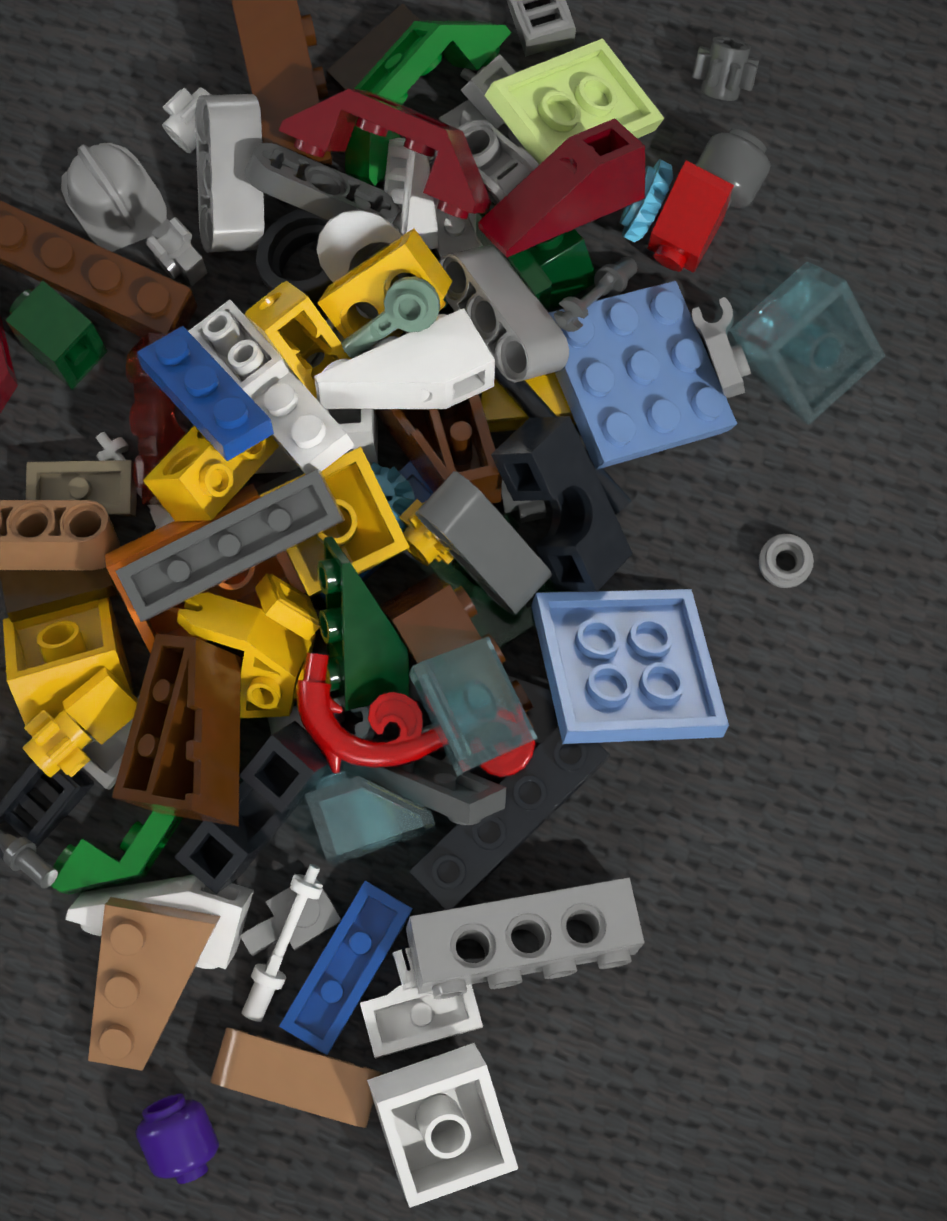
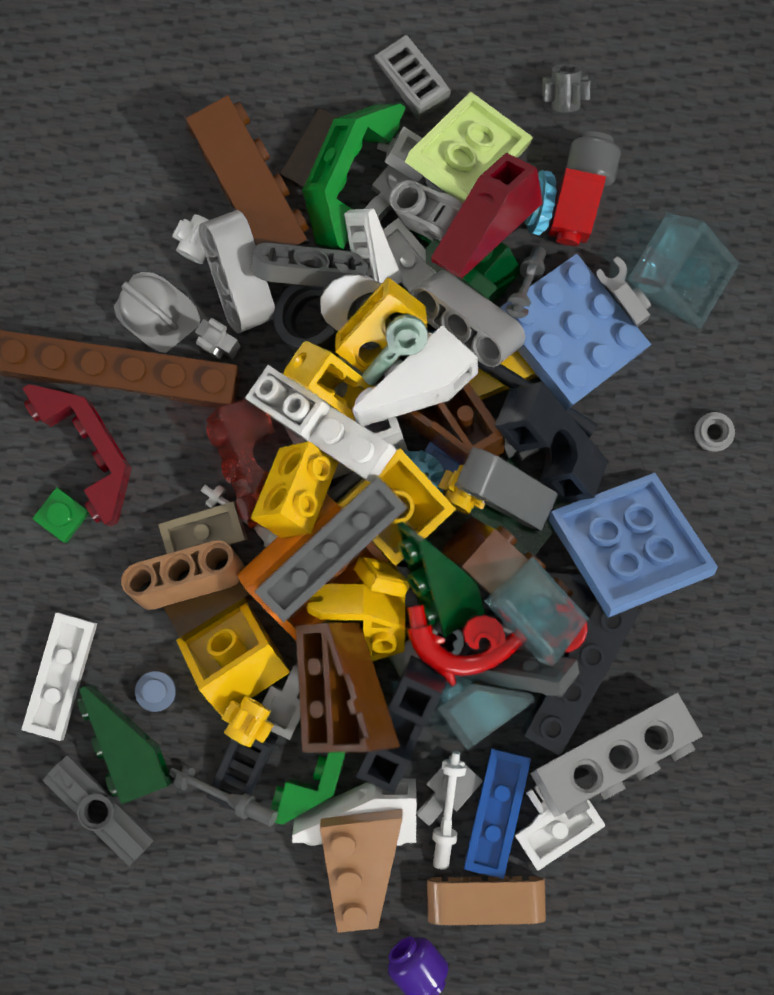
camera: 15 degrees left, 5 degrees up
dark green brick [6,281,108,390] -> none
yellow tile [62,666,138,745] -> none
blue plate [137,326,274,461] -> none
dark red slope [279,89,492,219] -> none
white brick [367,1043,518,1208] -> none

